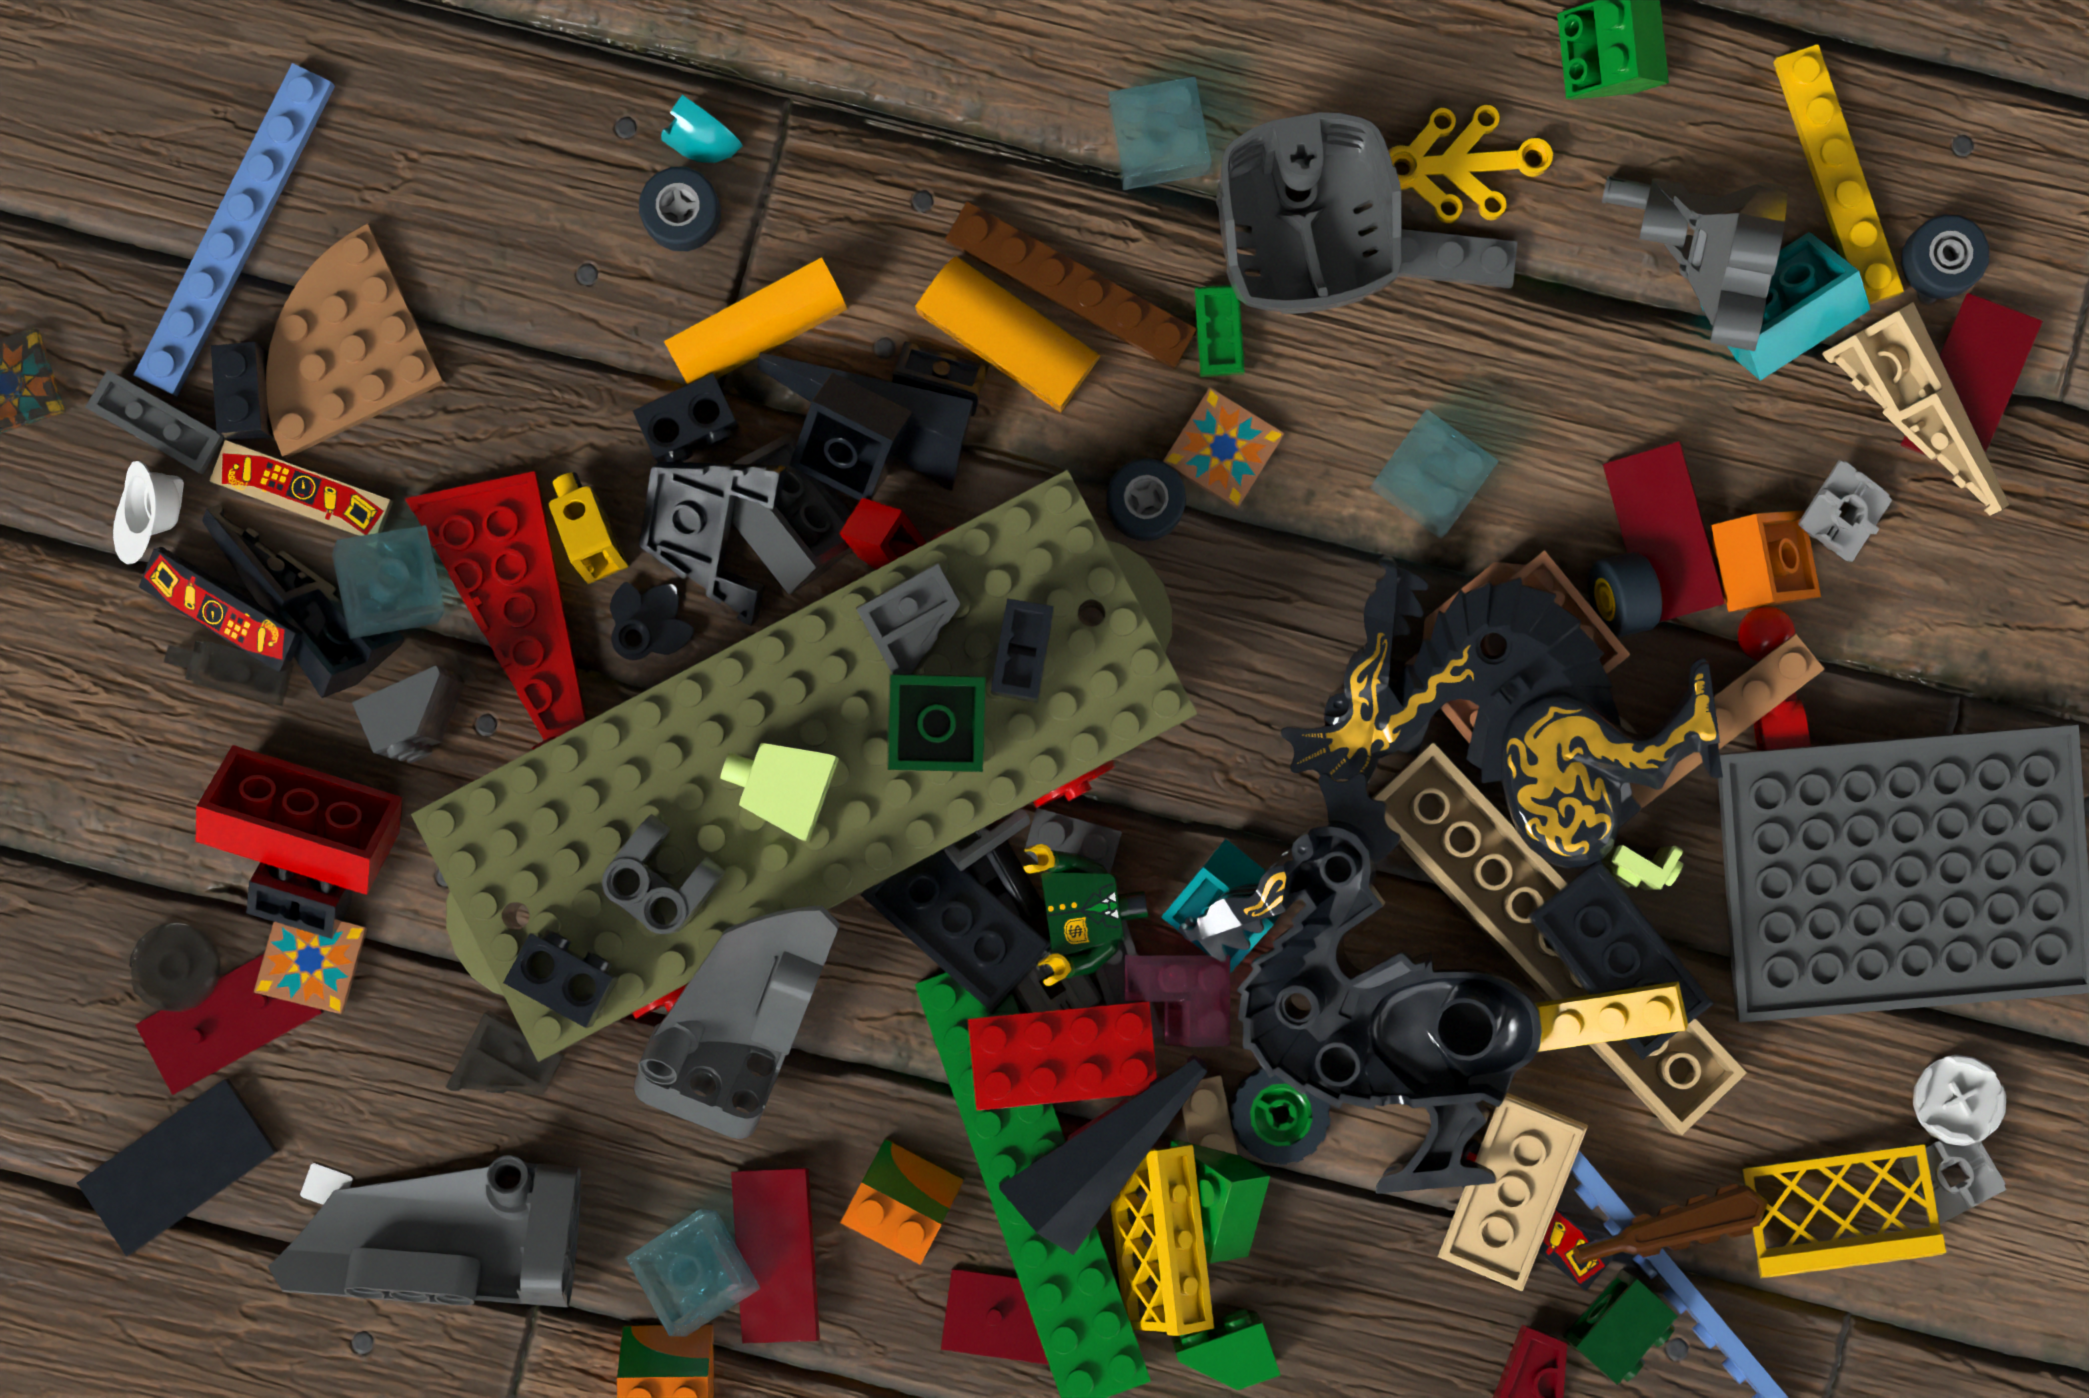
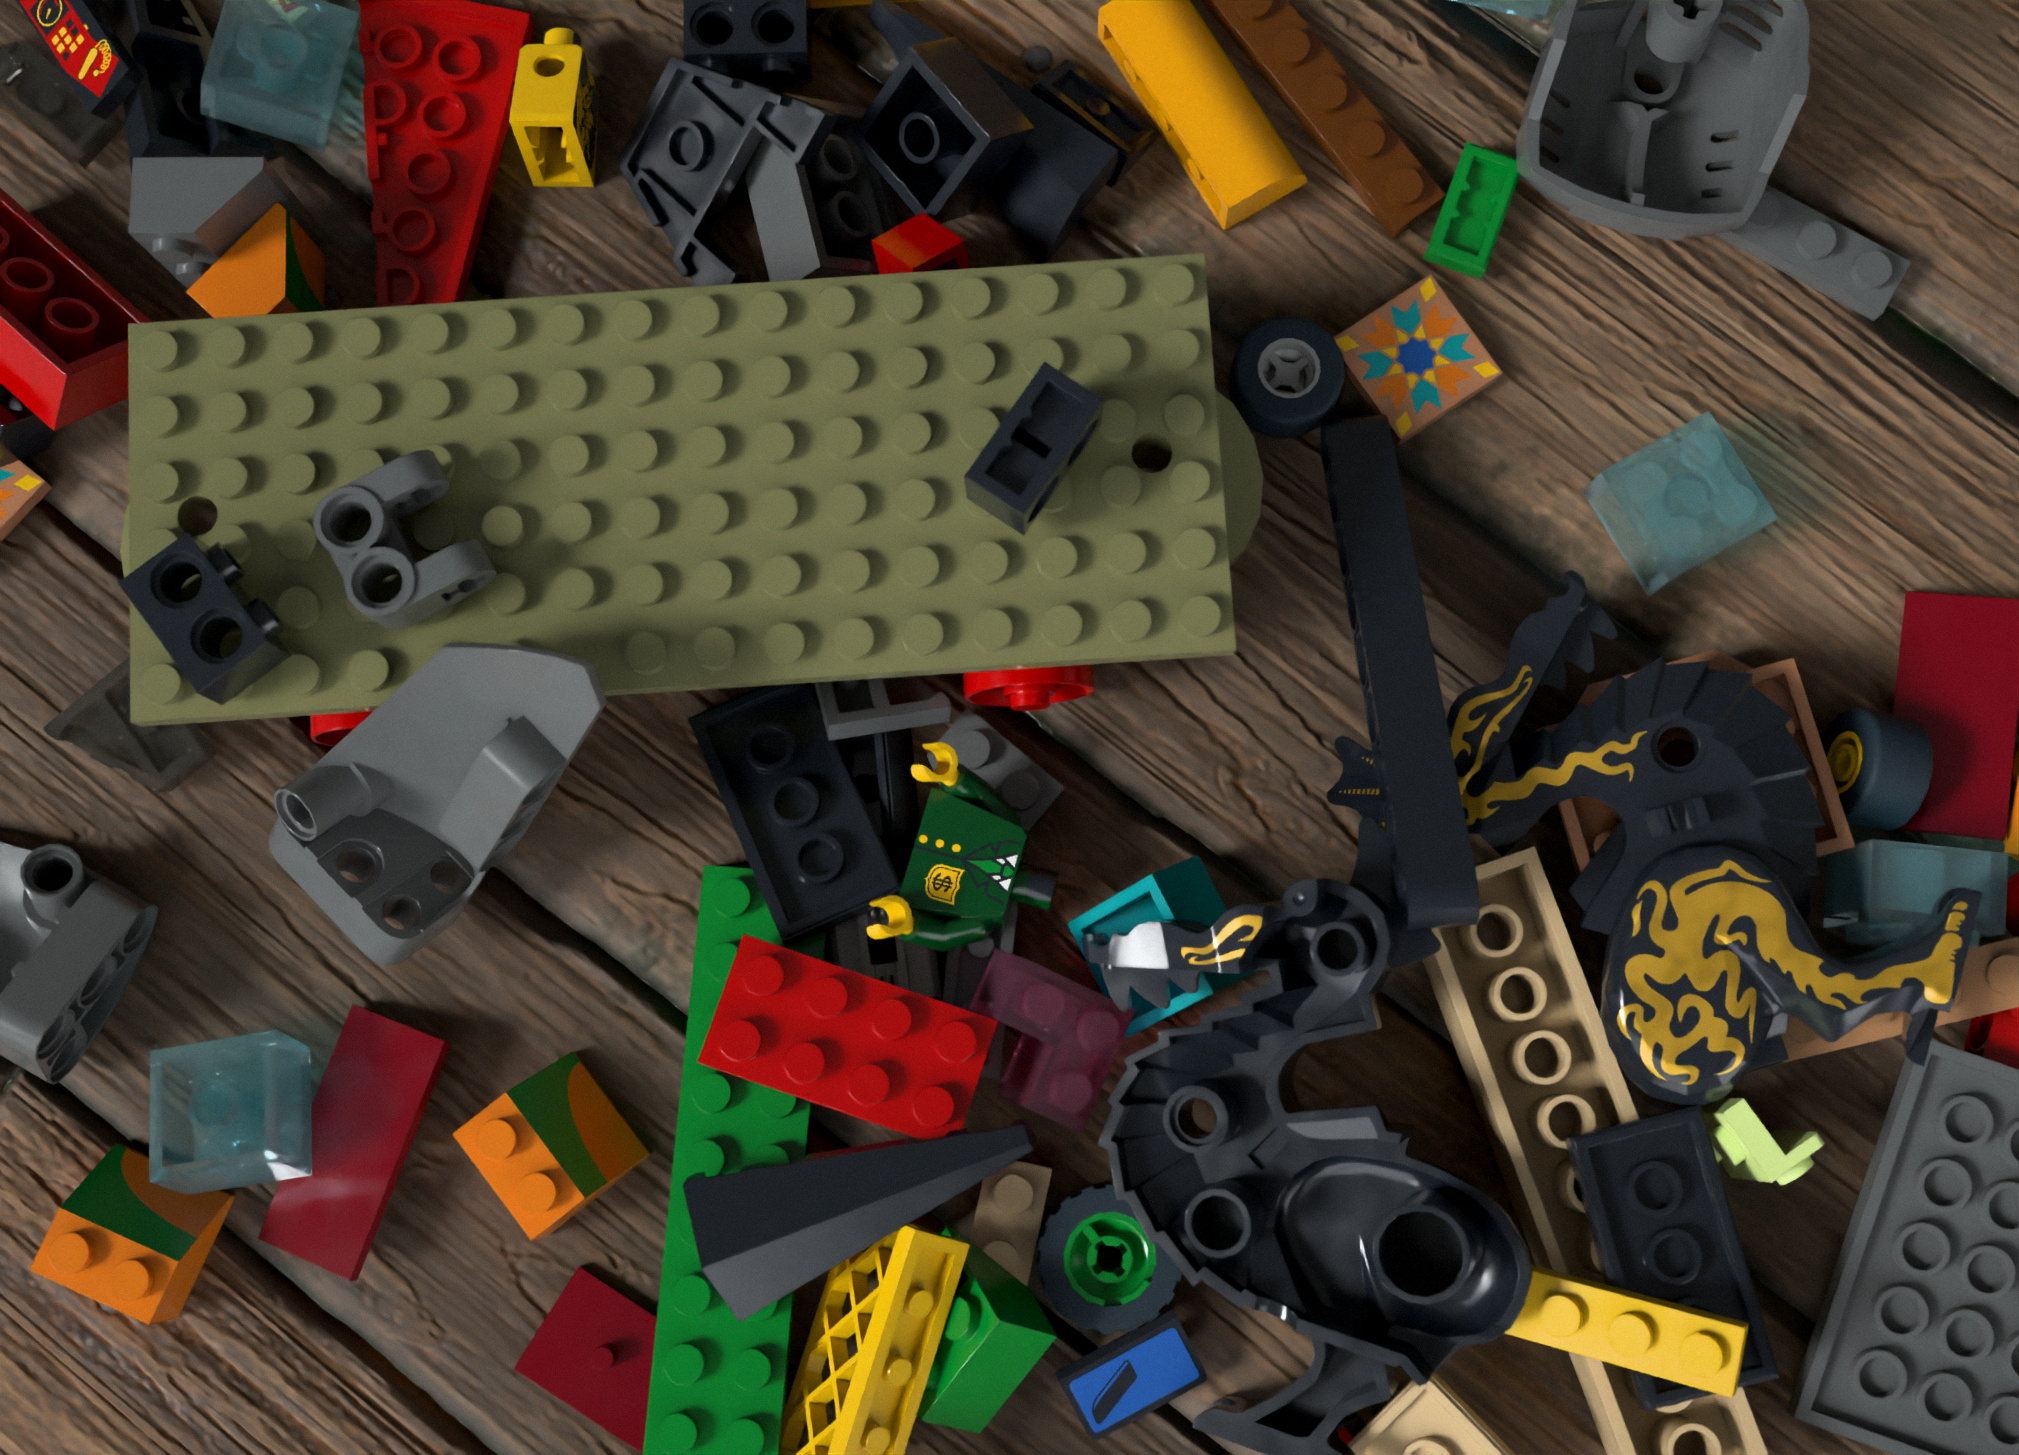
camera: 25 degrees right, 5 degrees down
black plate [610,582,694,661] -> none
yellowish green torso [720,743,839,842] -> none
dark grey wing [856,563,961,674] -> none
dark green brick [887,674,986,772] -> none
yellow plant [1388,105,1553,223] -> none
none -> orange slope [186,202,325,318]
none -> slope [1055,1309,1207,1441]
none -> black beam [1320,414,1480,930]
none -> clear light blue brick [1823,839,2008,948]

